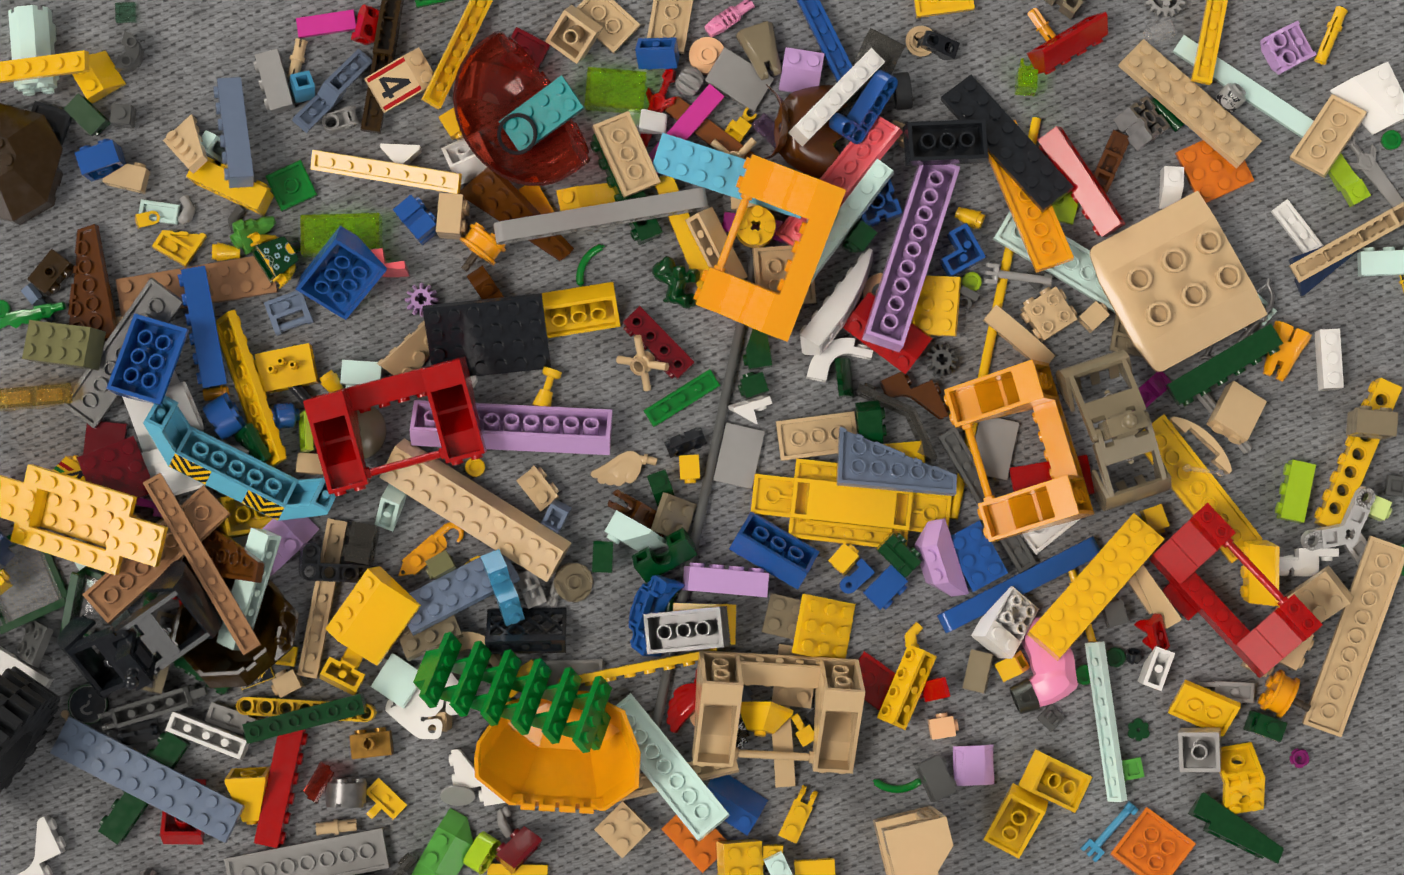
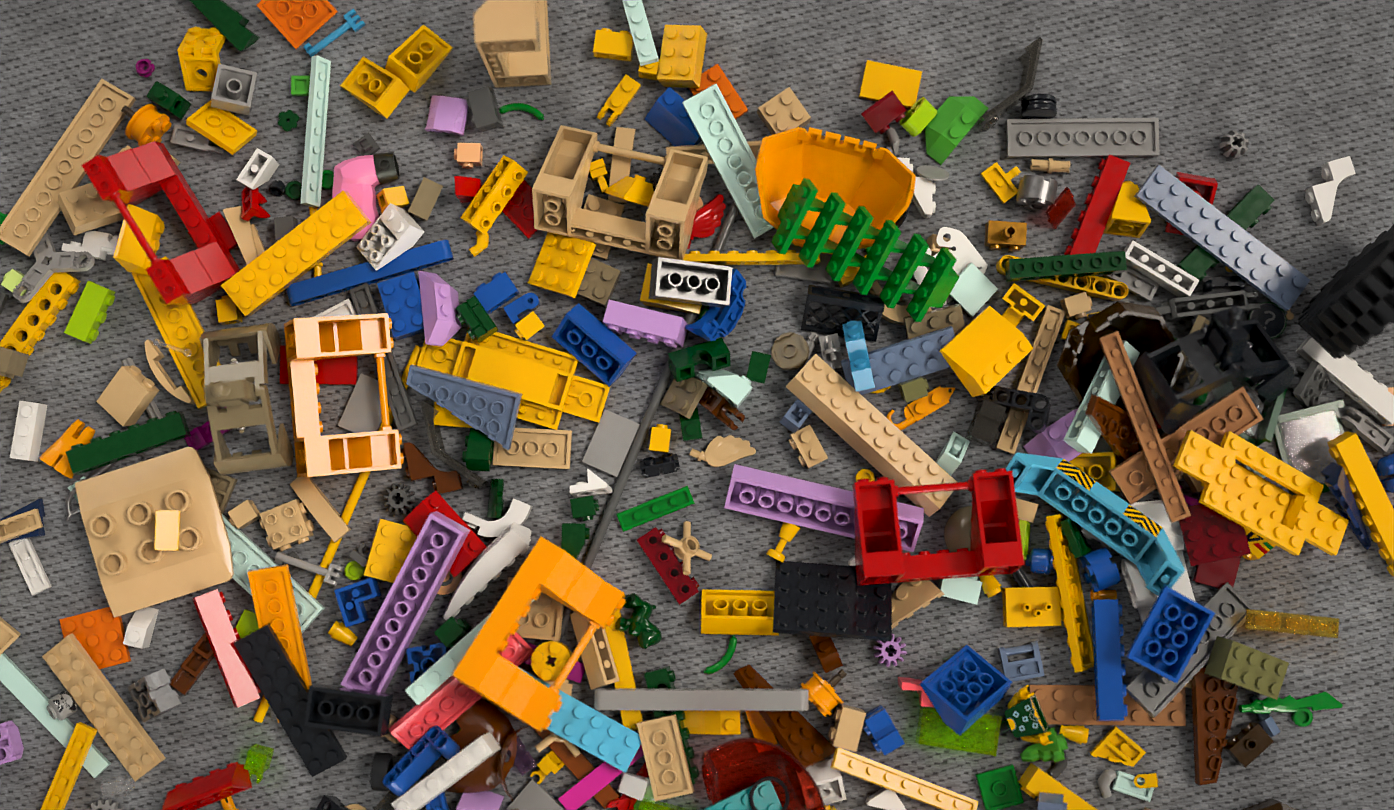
camera: 170 degrees left, 0 degrees up
dark green pin [1152,98,1184,132] -> none
none -> yellow slope [154,510,180,551]

